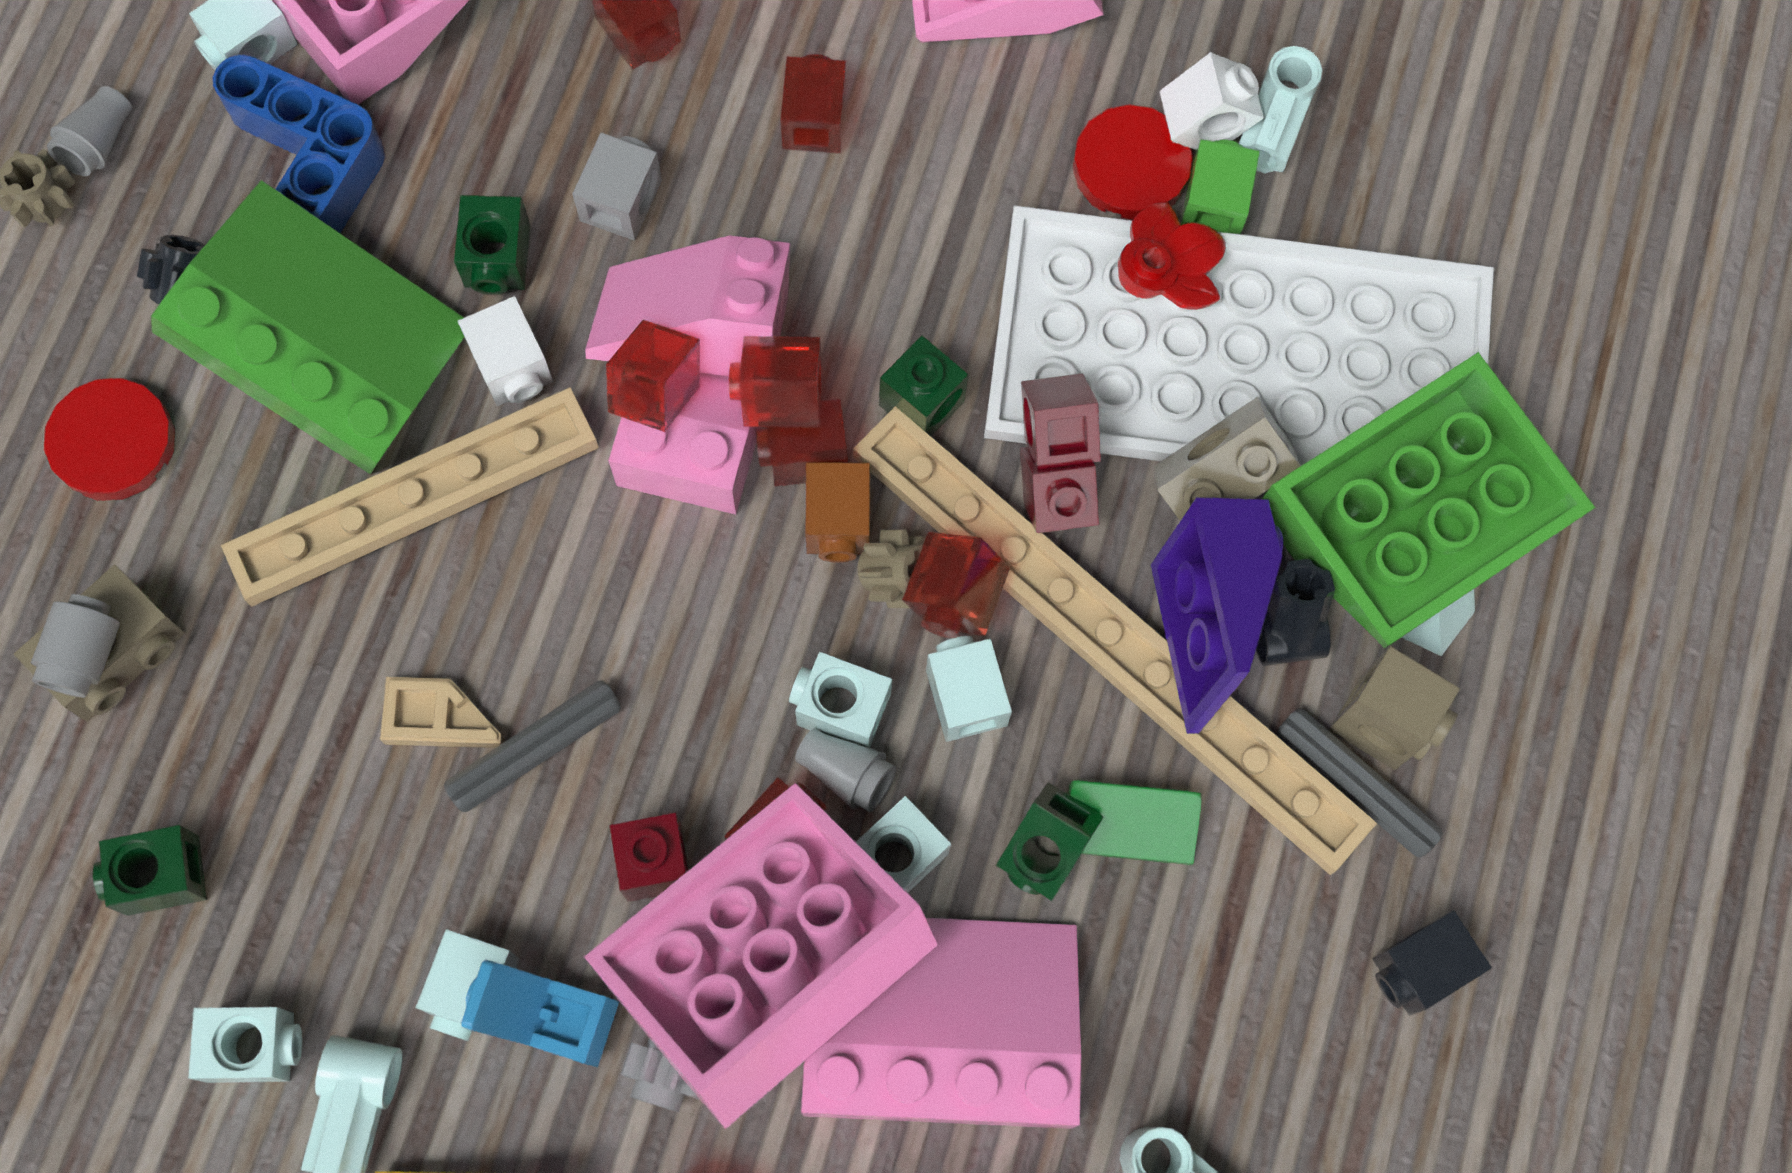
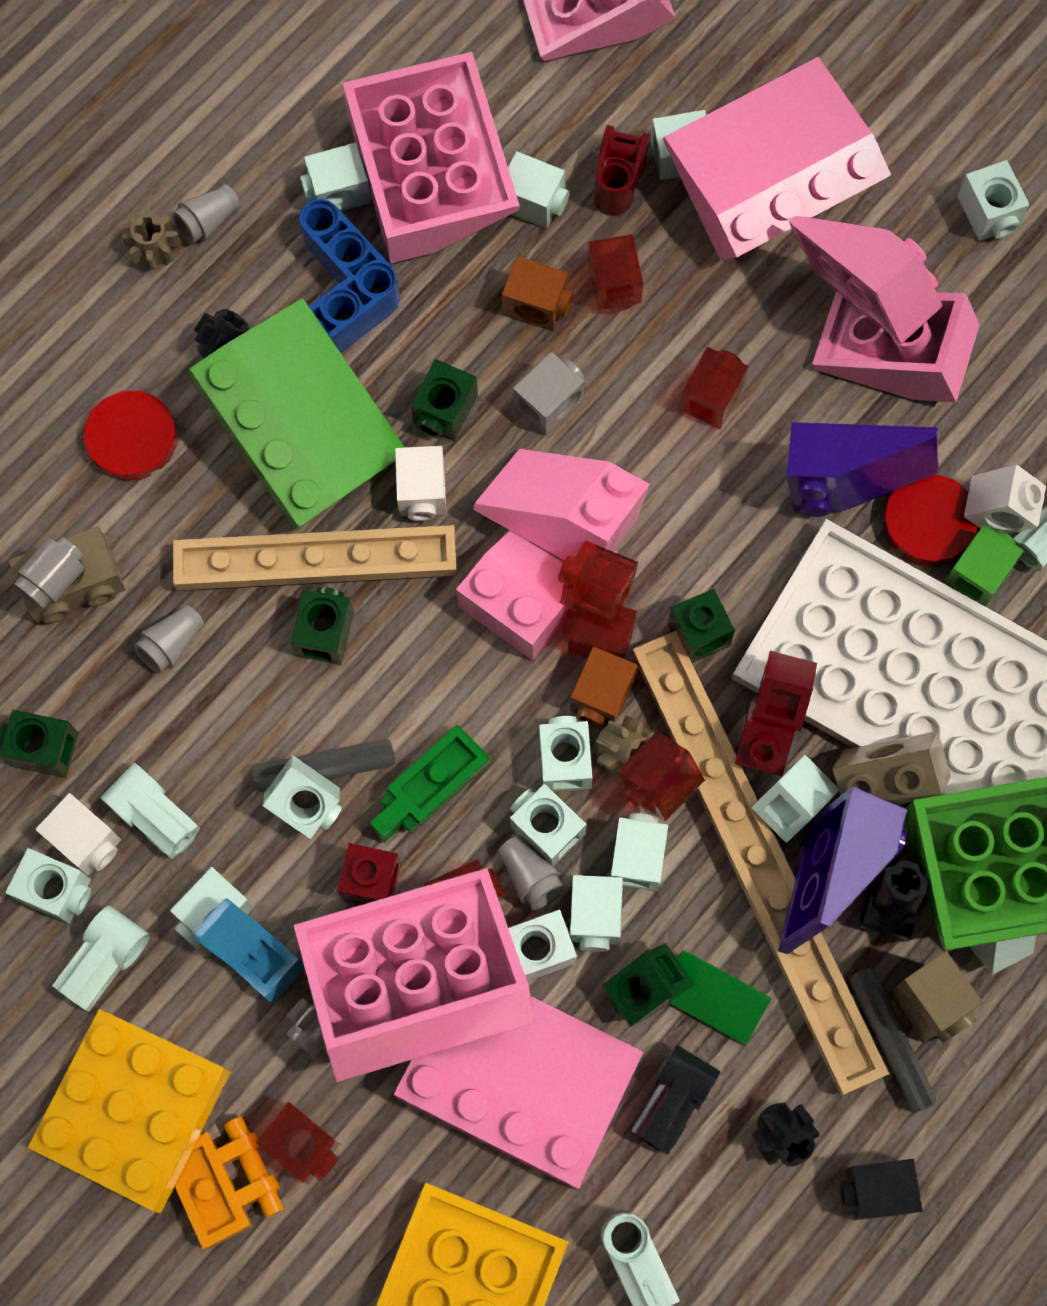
camera: 30 degrees right, 0 degrees up
tan tile [380,677,504,748] -> none
clear red brick [606,320,700,432] -> none
red plate [1117,202,1226,310] -> none
none -> white brick [35,793,121,876]
none -> light aqua piece [100,763,200,859]
none -> light grey cone [133,605,205,673]
none -> light aqua brick [262,755,342,839]
none -> dark green brick [291,587,354,665]
none -> green hinge [370,724,491,843]
none -> dark orange brick [501,256,574,331]
none -> light aqua brick [539,716,592,792]
none -> light aqua brick [570,875,623,952]
none -> black piece [630,1044,721,1155]
none -> light aqua brick [751,755,839,843]
none -> black gear [752,1102,820,1167]
none -> dark purple slope [787,422,939,517]

